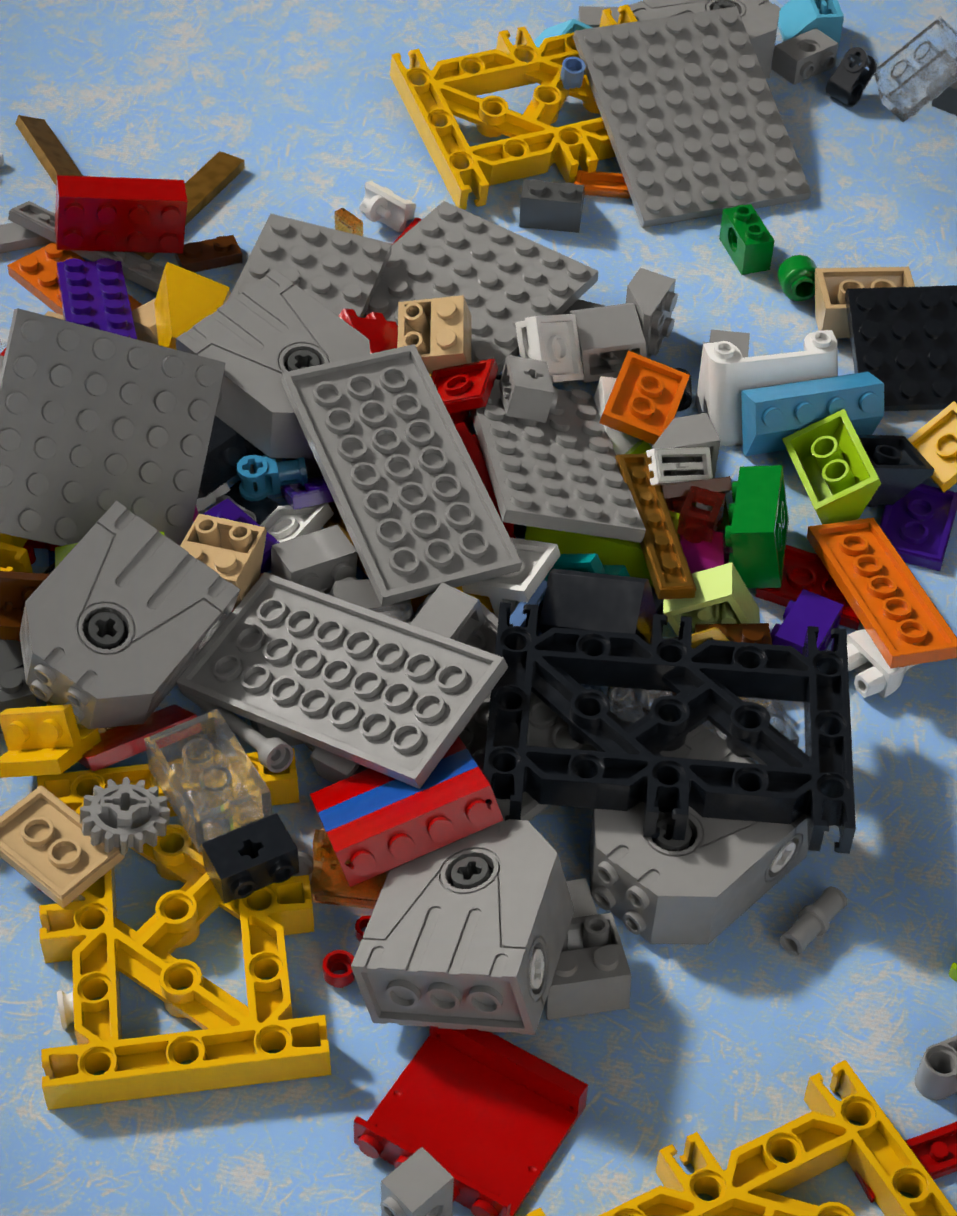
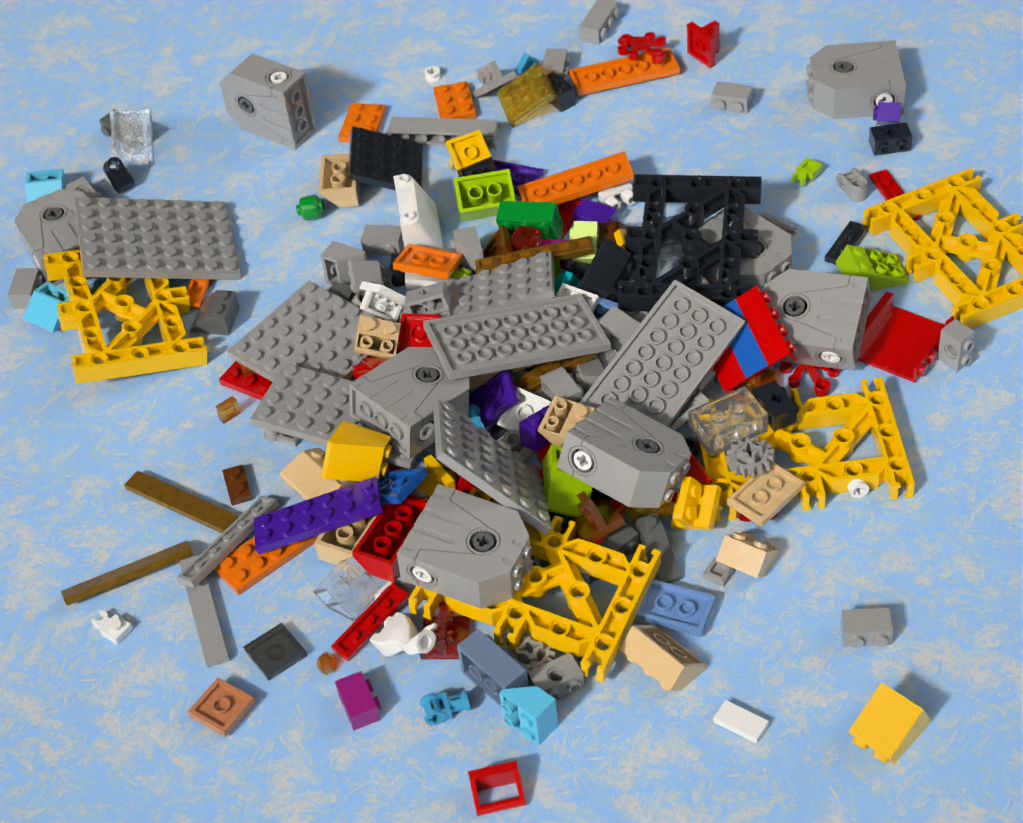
camera: 80 degrees left, 0 degrees up
red brick [55,175,188,254] -> none
white hips [359,181,416,232] -> none
medium blue hose [560,57,586,90] -> none
white tile [647,447,713,486] -> none
green brick [719,204,775,275] -> none
dark azure slope [741,372,884,456] -> none
none -> black tile [825,221,868,265]
none -> lime slope [835,245,910,291]

